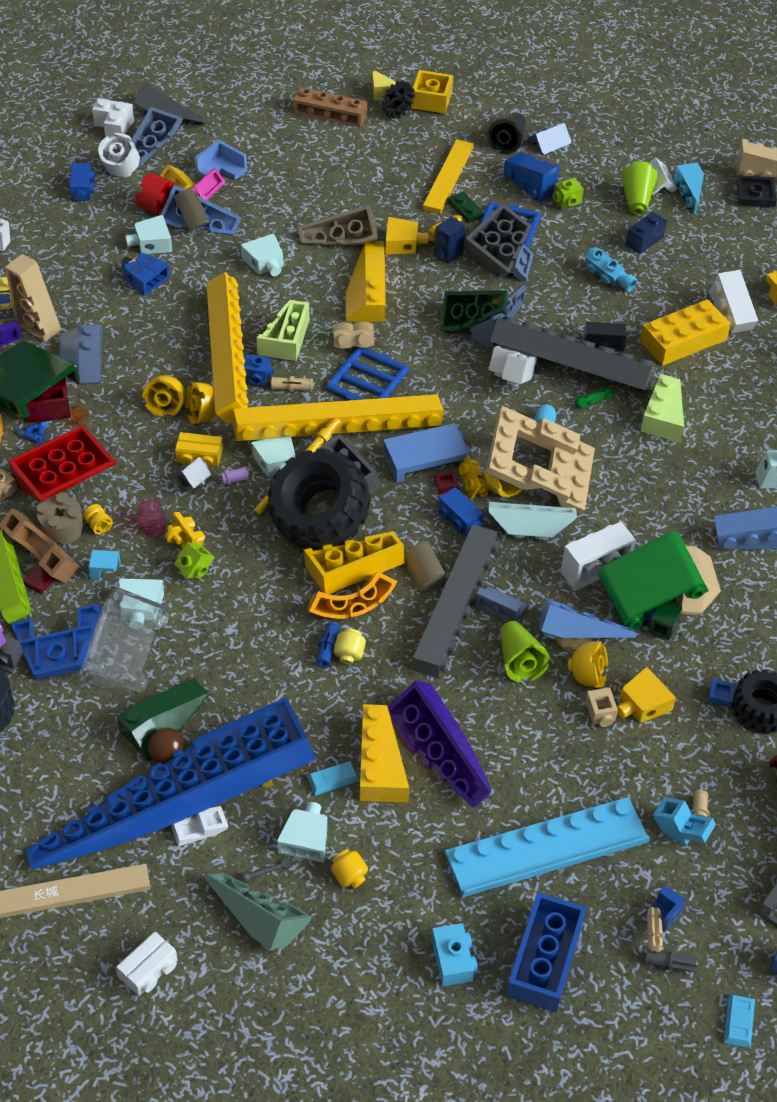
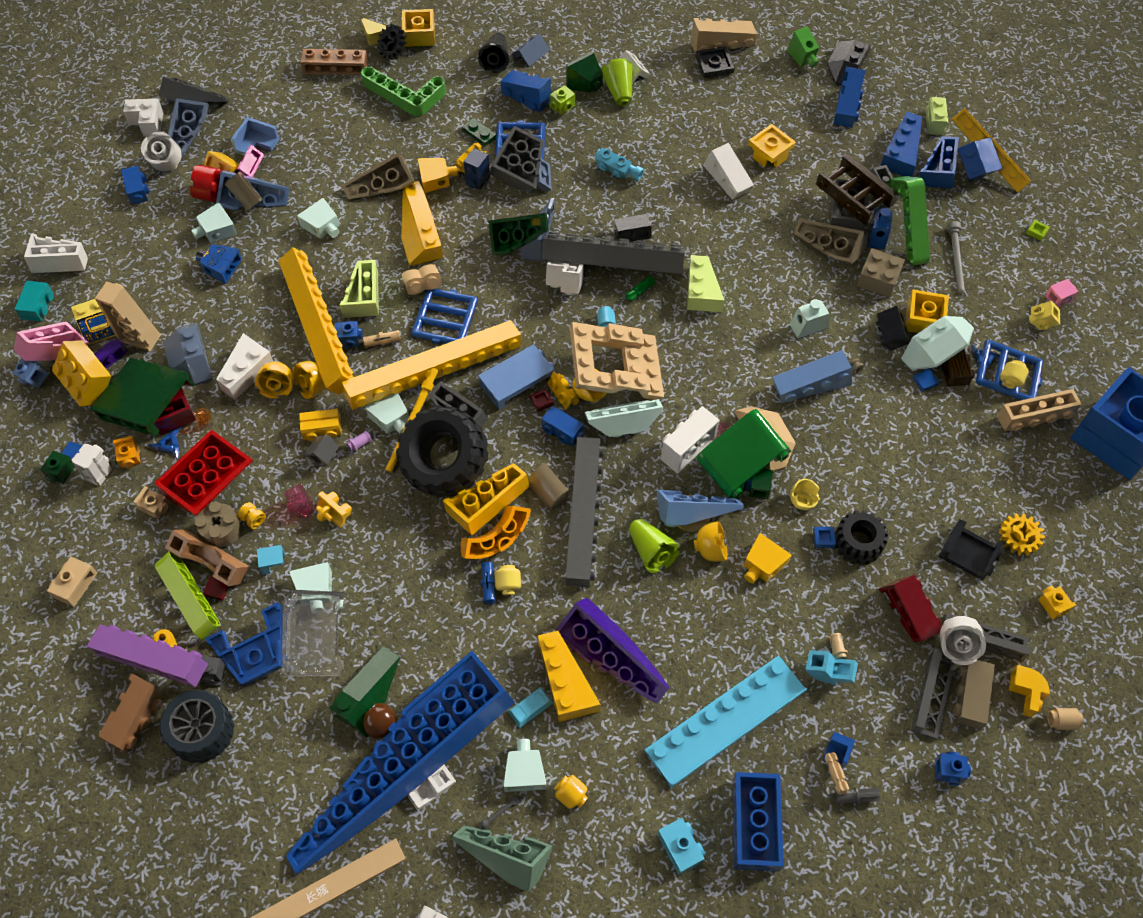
camera: 15 degrees left, 10 degrees up
lime brick [174,542,215,579] -> none
yellow tile [423,139,473,214] -> none
sand blue panel [475,587,527,621] -> none
tan brick [585,687,618,727] -> none
dark blue brick [626,211,667,254] -> none
yellow brick [640,299,731,366] -> none
medium azure slope [673,162,704,214] -> none
medium azure tile [724,994,755,1049] -> none
none -> white wedge [216,333,273,400]
none -> bright green beam [361,67,446,117]
none -> dark green slope [566,52,603,93]
none -> light yellow hair [790,479,820,511]

